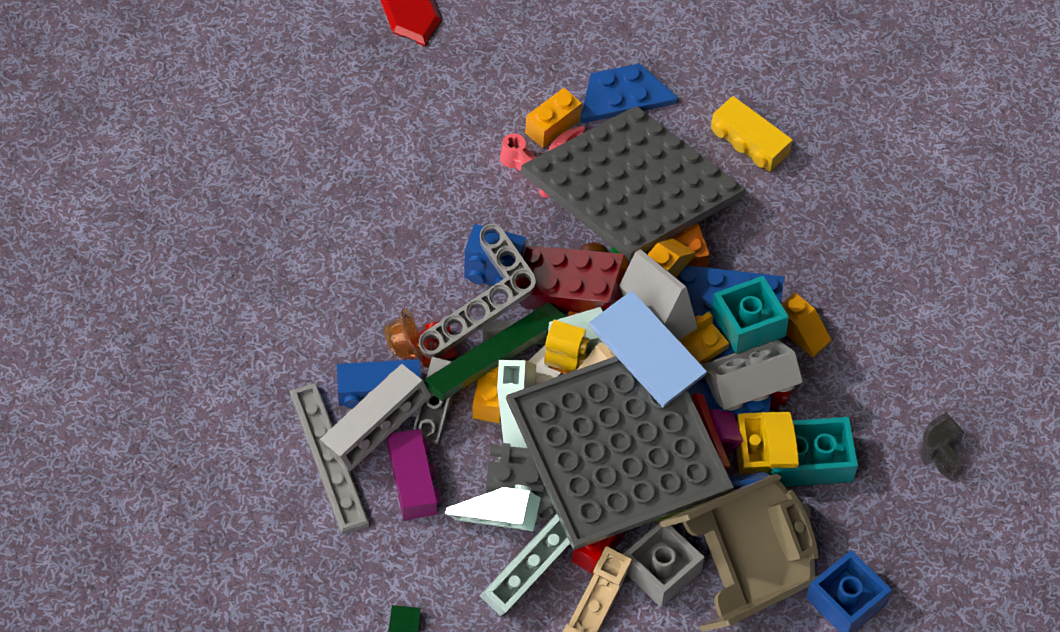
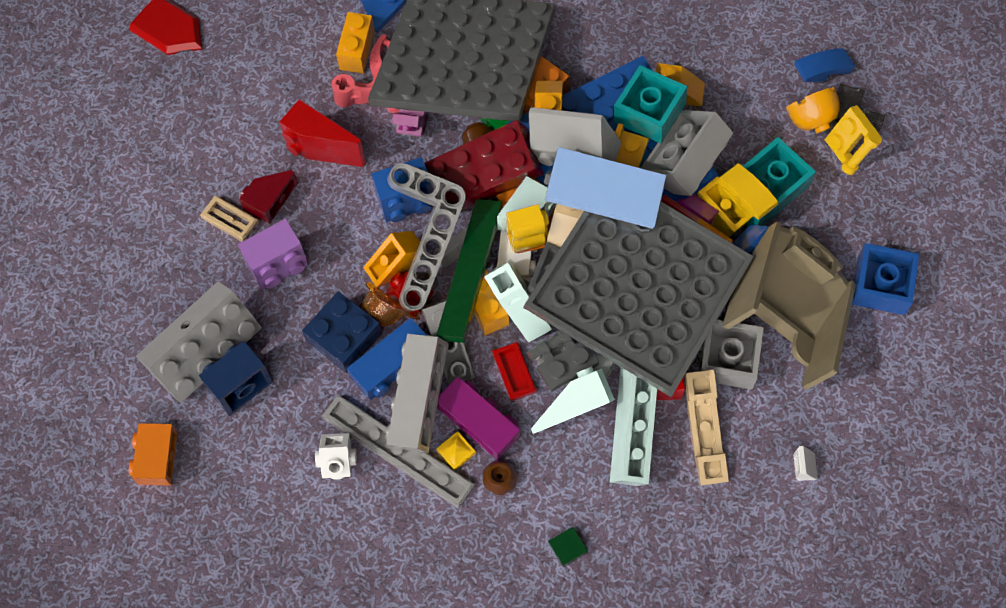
camera: 30 degrees left, 10 degrees up
none -> orange brick [129,423,178,486]
none -> light grey brick [136,281,262,403]
none -> dark blue brick [199,341,273,416]
none -> tan tile [200,195,259,242]
none -> medium lavender brick [237,219,308,290]
none -> dark red slope [239,170,298,224]
none -> red slope [279,99,366,167]
none -> dark blue brick [302,291,382,374]
none -> white brick [315,433,357,479]
none -> light orange slope [363,231,427,288]
none -> magenta brick [392,109,429,137]
none -> yellow tile [436,431,476,471]
none -> reddish brown plate [483,460,517,495]
none -> red tile [492,342,537,402]
none -> light orange cylinder [786,87,840,134]
none -> blue slope [794,48,855,82]
none -> yellow plate [824,105,882,175]

